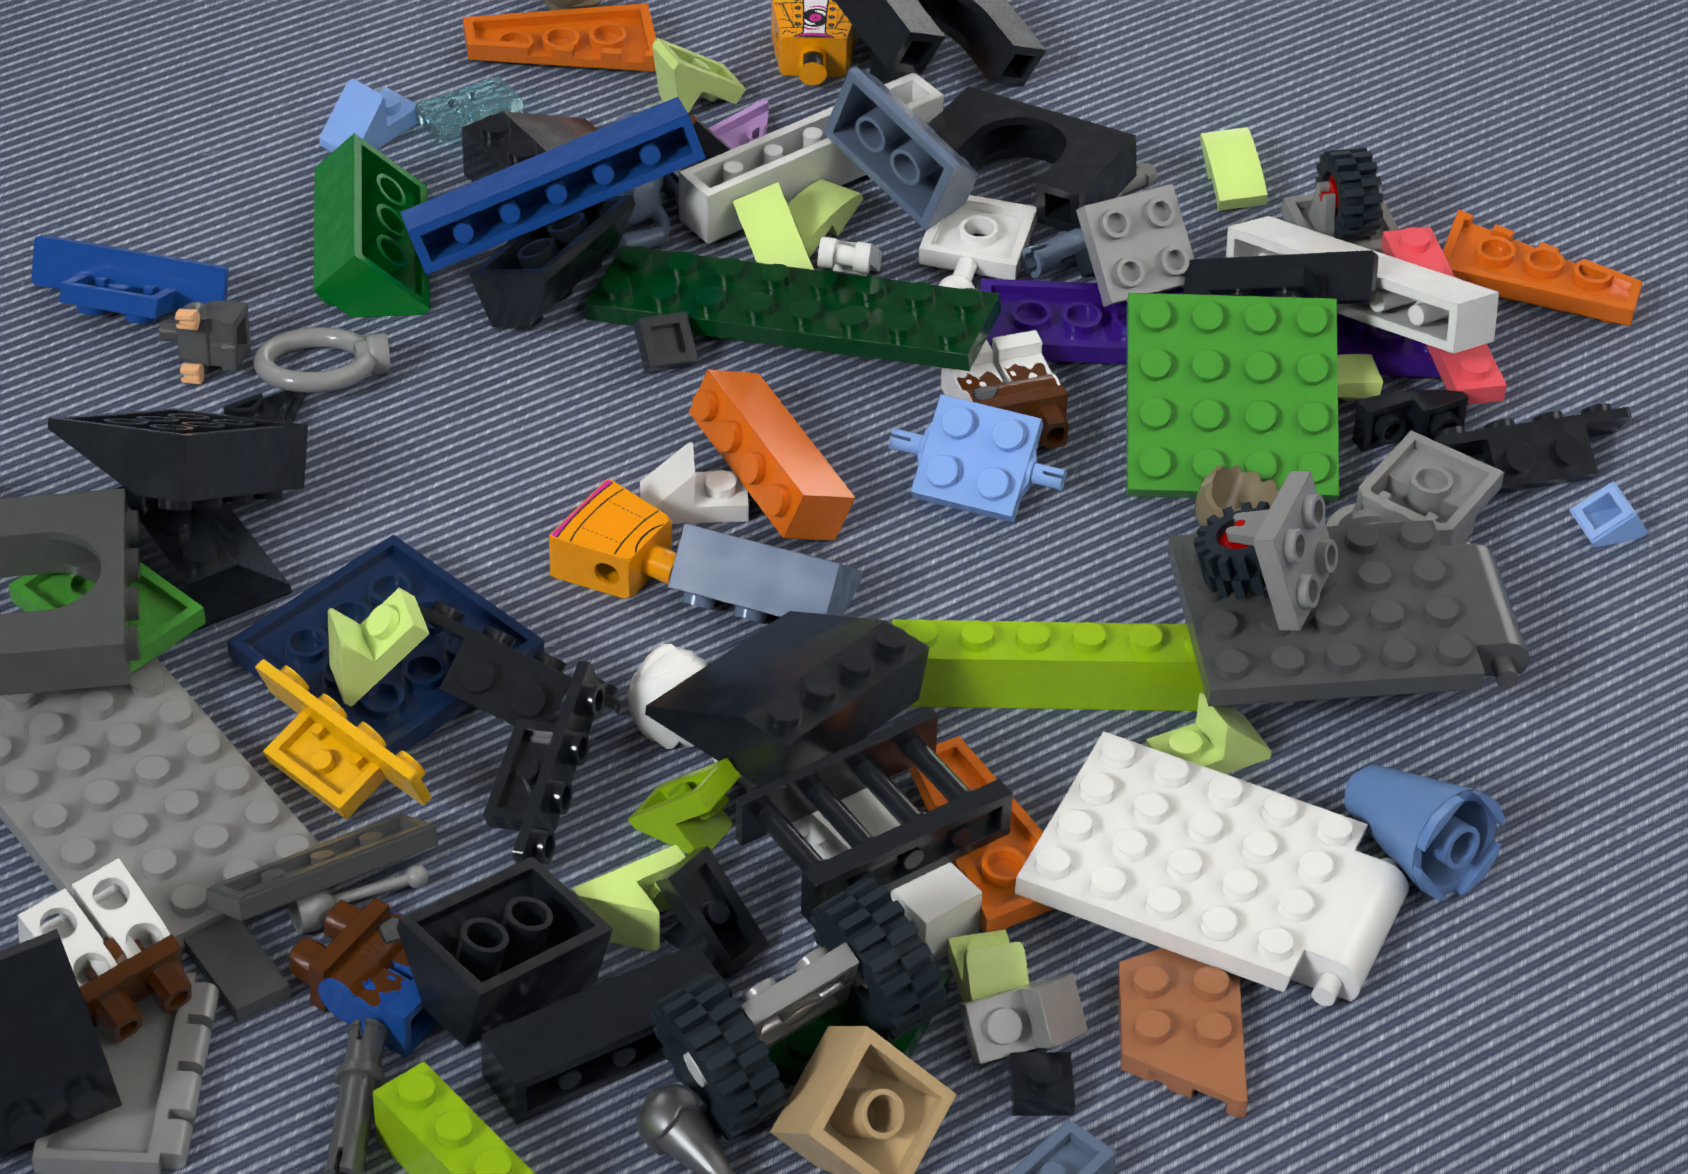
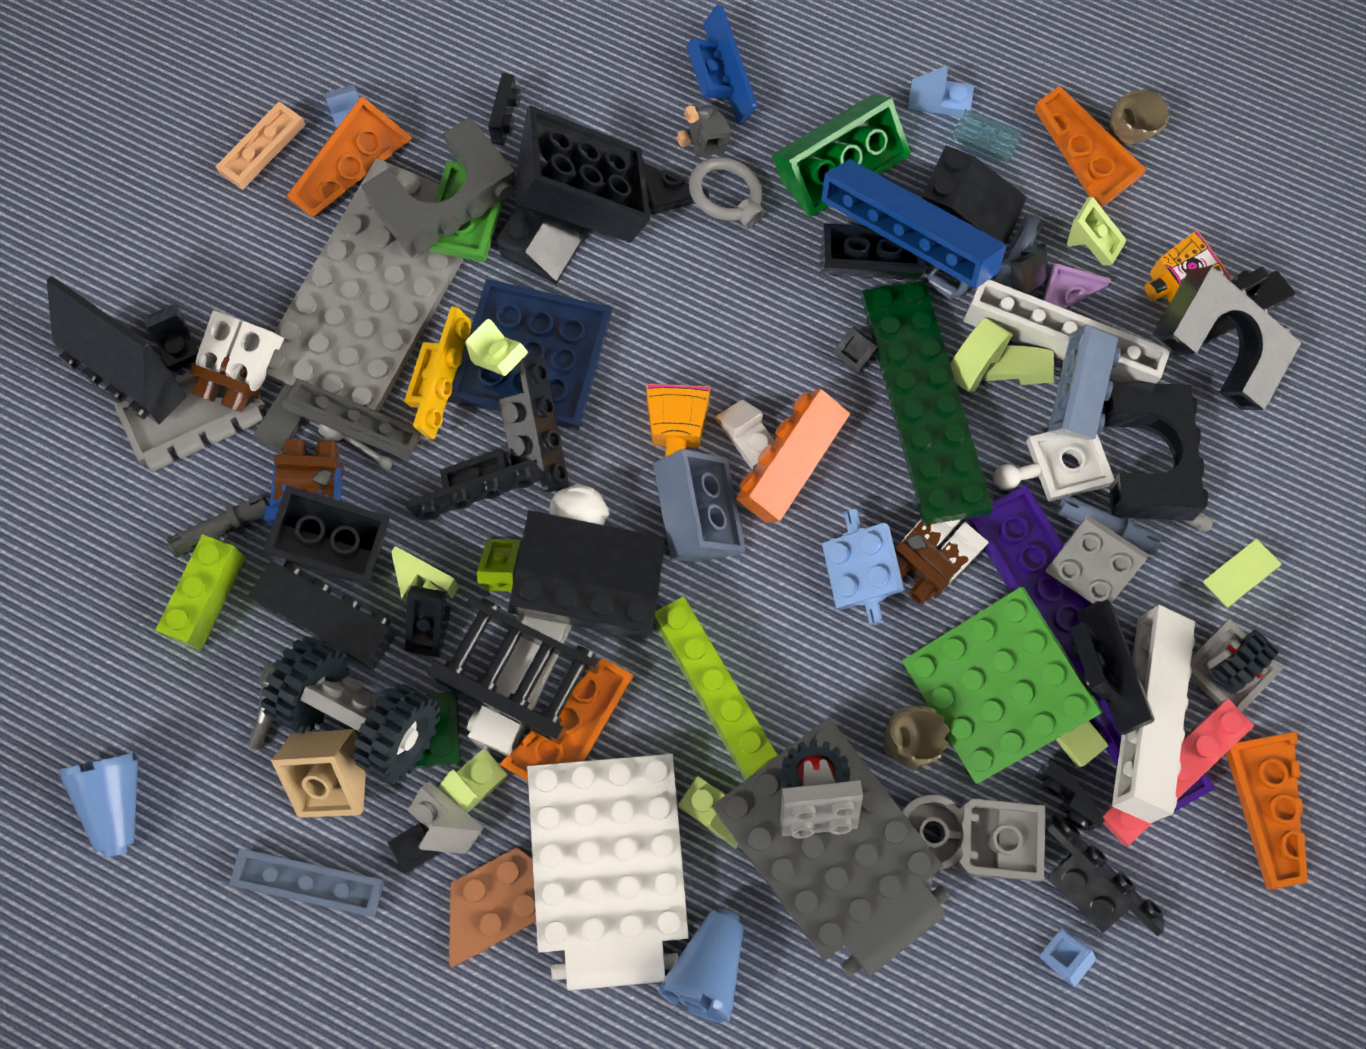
camera: 60 degrees right, 30 degrees up
white plate [817,236,882,276] -> none

